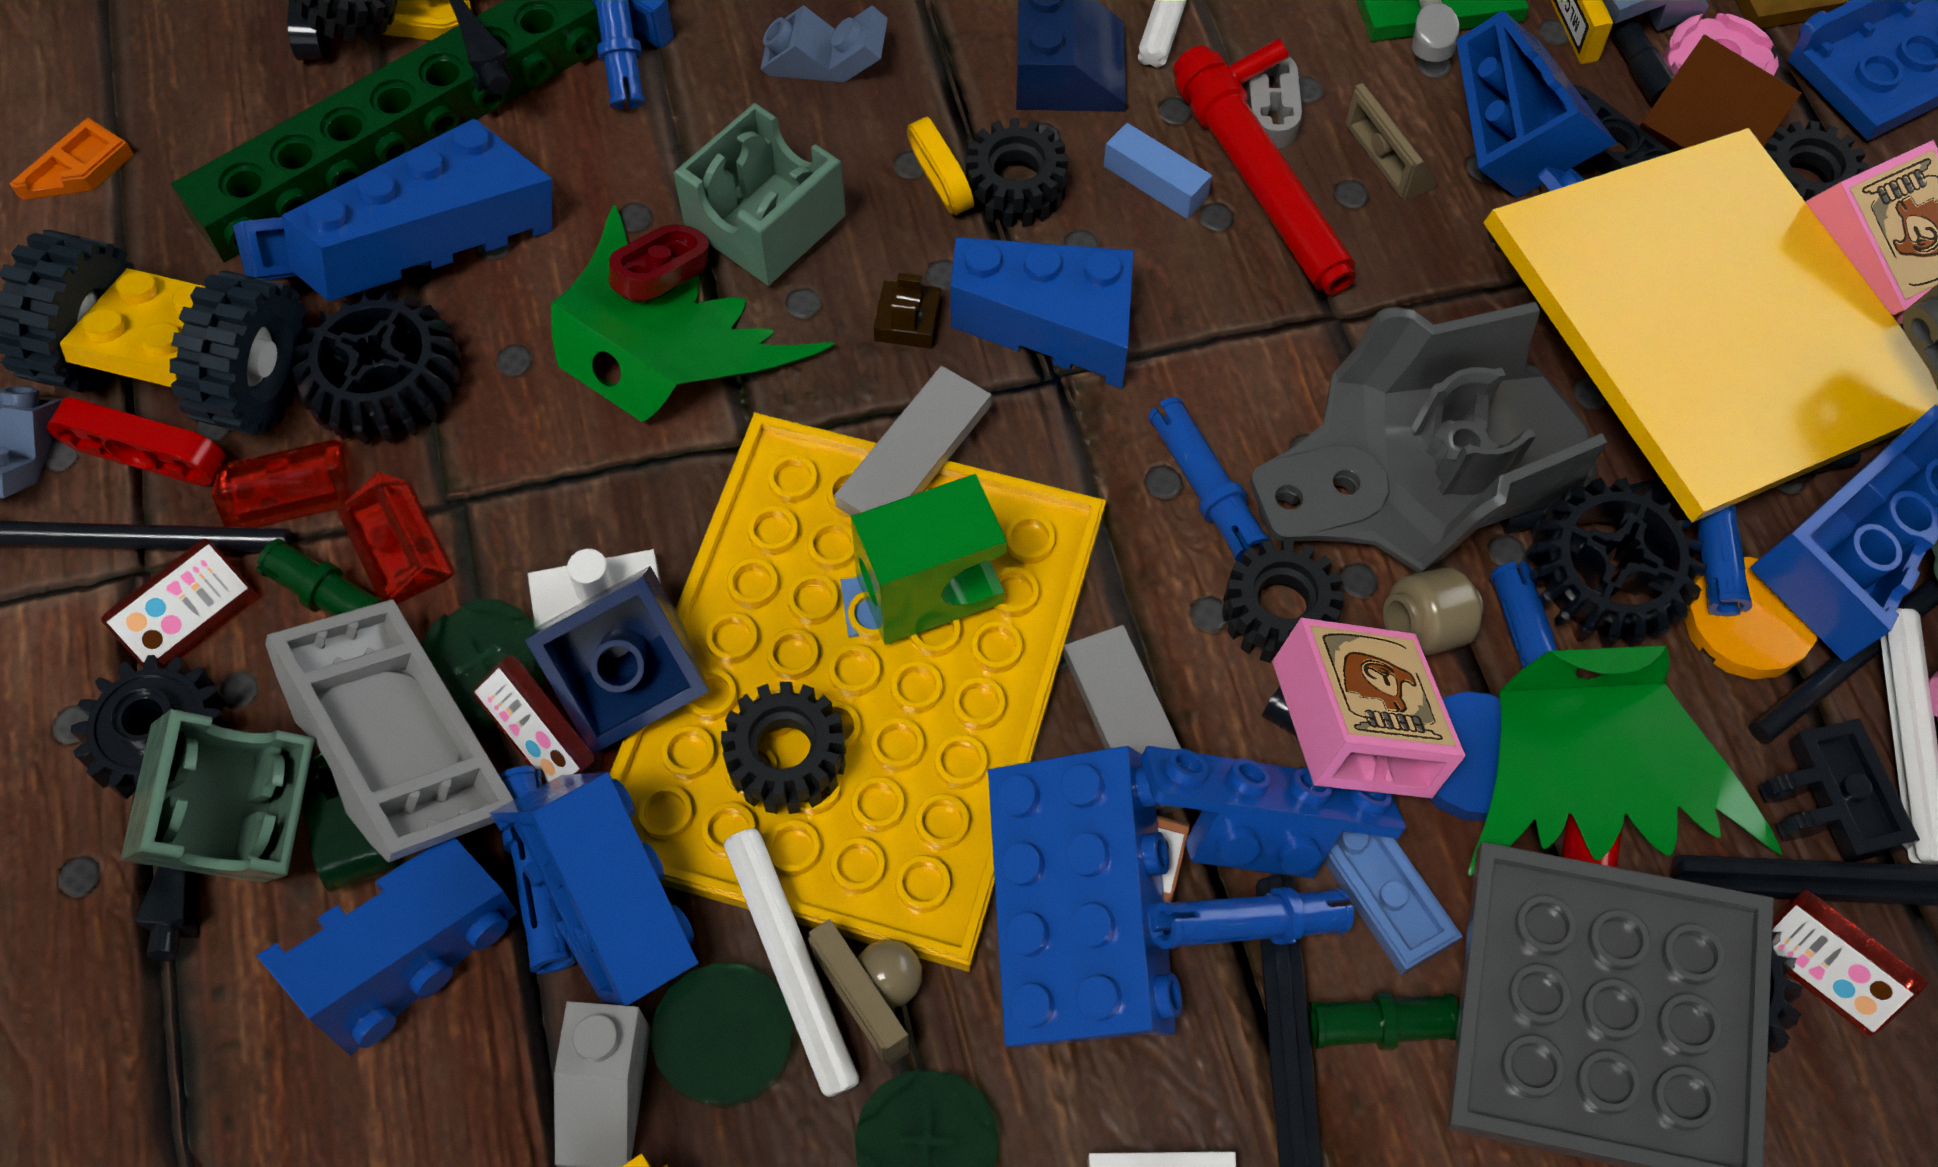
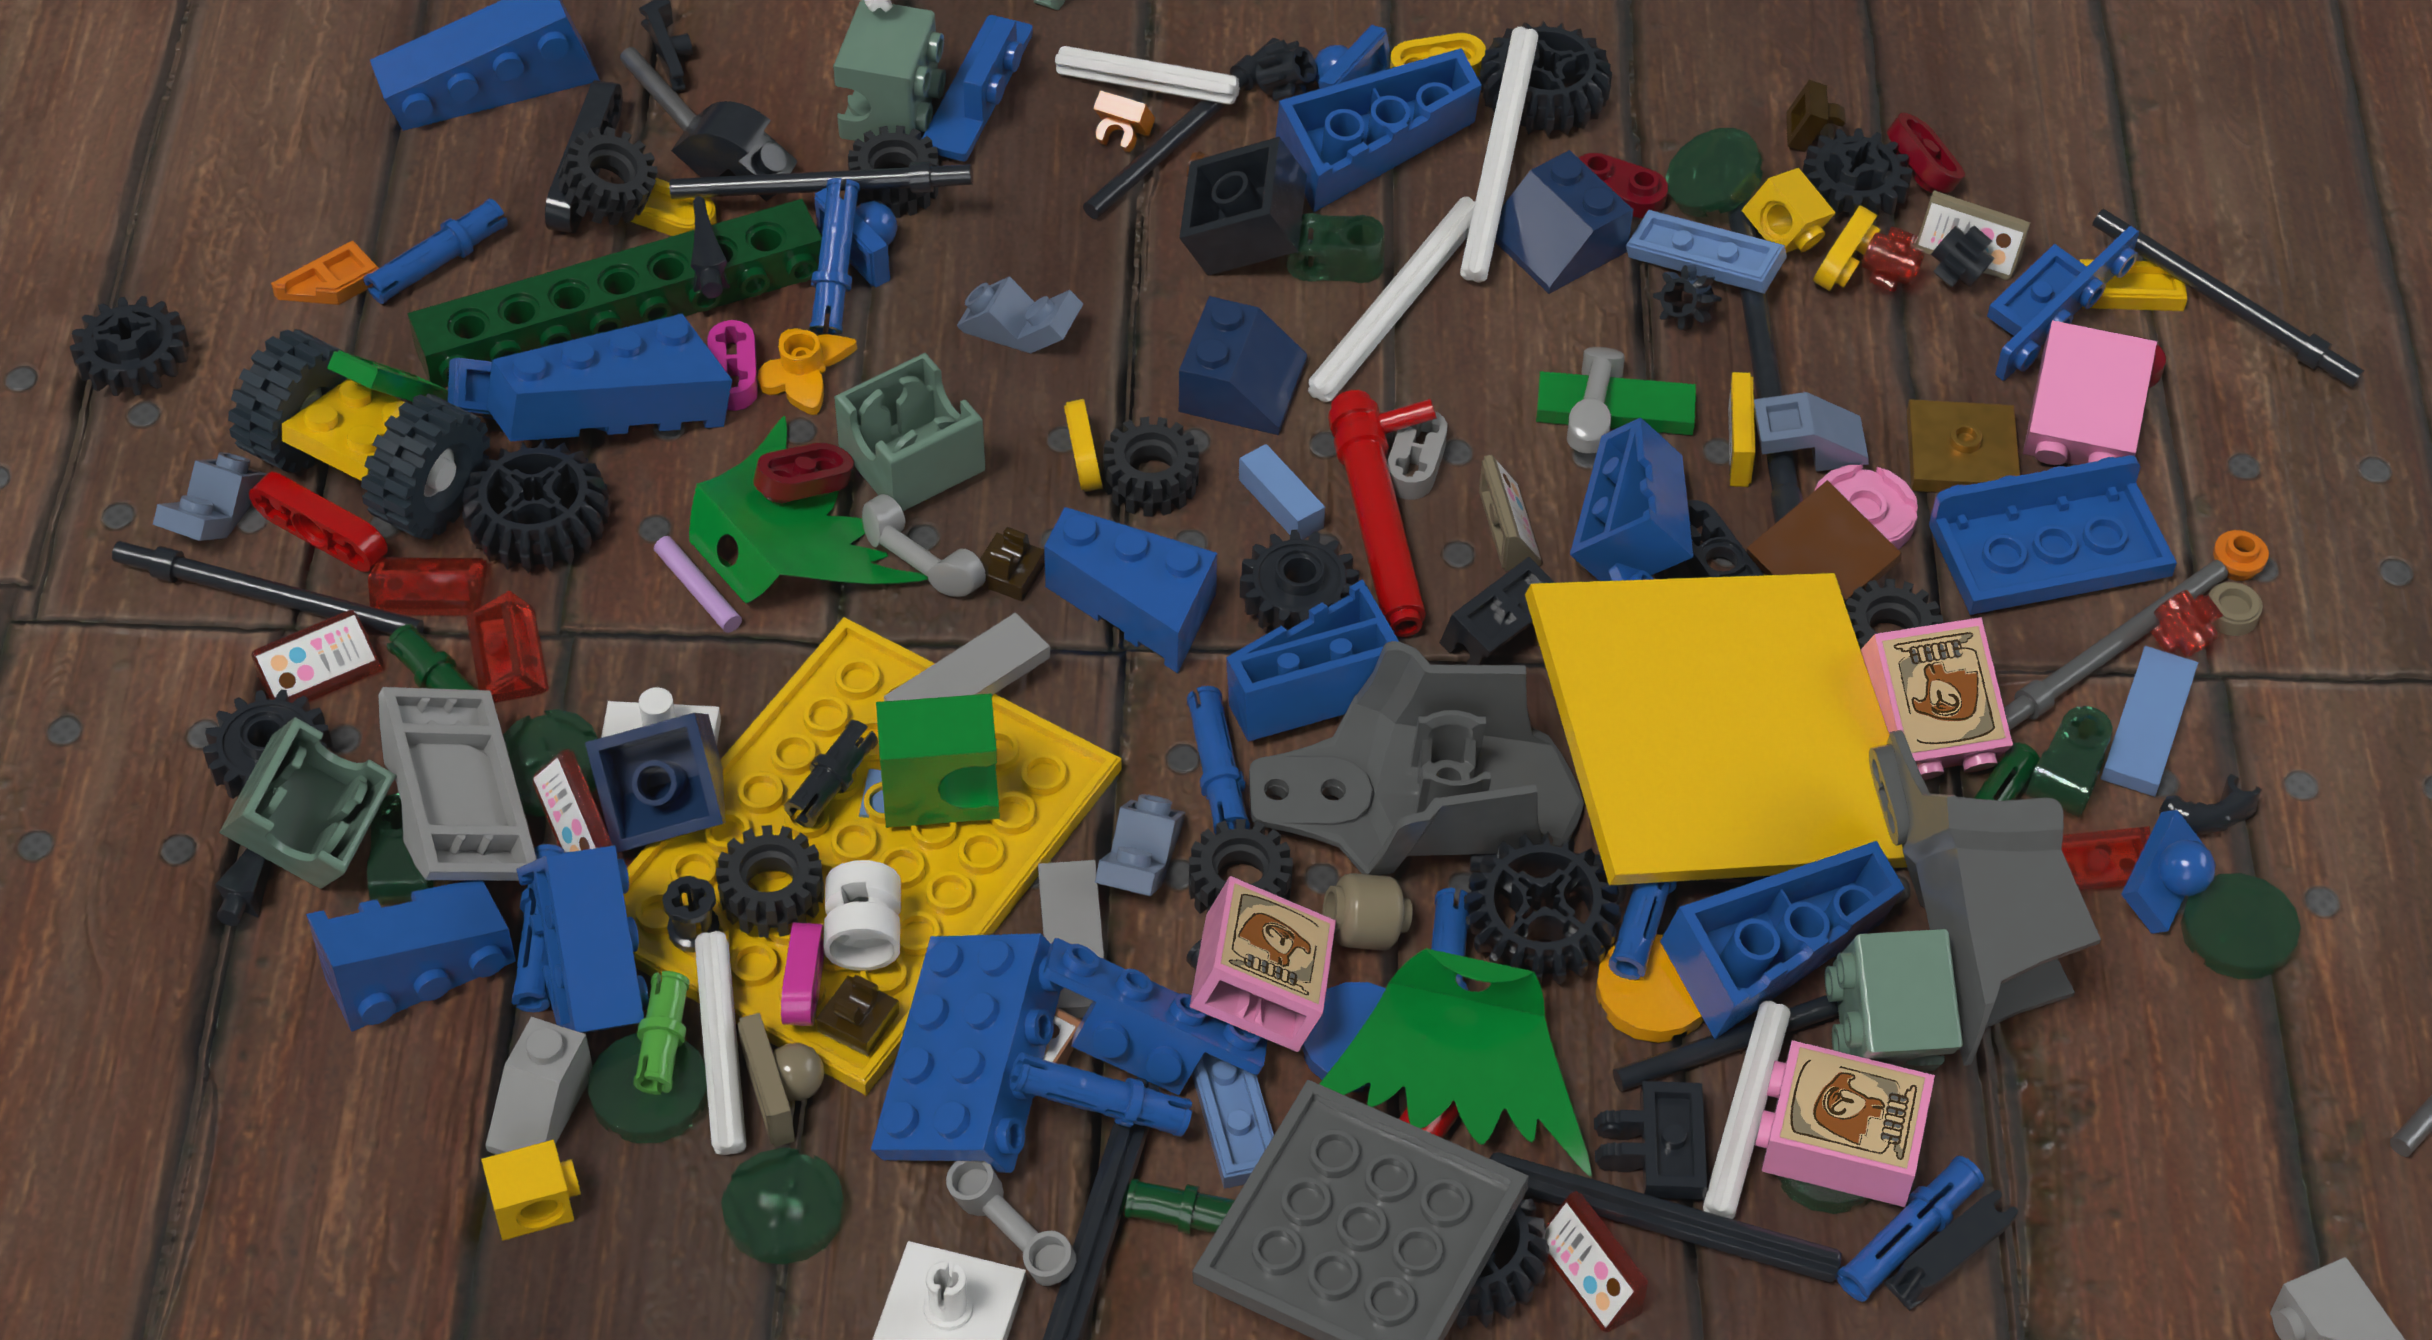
camera: 15 degrees right, 10 degrees down
none -> green tile [327,350,448,402]
none -> blue pin [363,198,508,304]
none -> bright green pin [633,971,690,1095]
none -> lavender piece [654,536,742,633]
none -> black bush [662,876,721,952]
none -> dark pink beam [708,320,758,411]
none -> light orange animal [757,328,858,415]
none -> dark pink beam [781,922,825,1026]
none -> black pin [784,720,878,828]
none -> dark brown tile [816,975,899,1056]
none -> white wheel [824,860,901,971]
none -> light grey bar [862,494,986,597]
none -> light grey bar [946,1161,1077,1286]
none -> sand blue slope [1095,794,1186,896]
none -> blue wedge [1226,579,1399,741]
none -> black gear [1239,529,1359,631]
none -> black hinge [1439,557,1555,665]

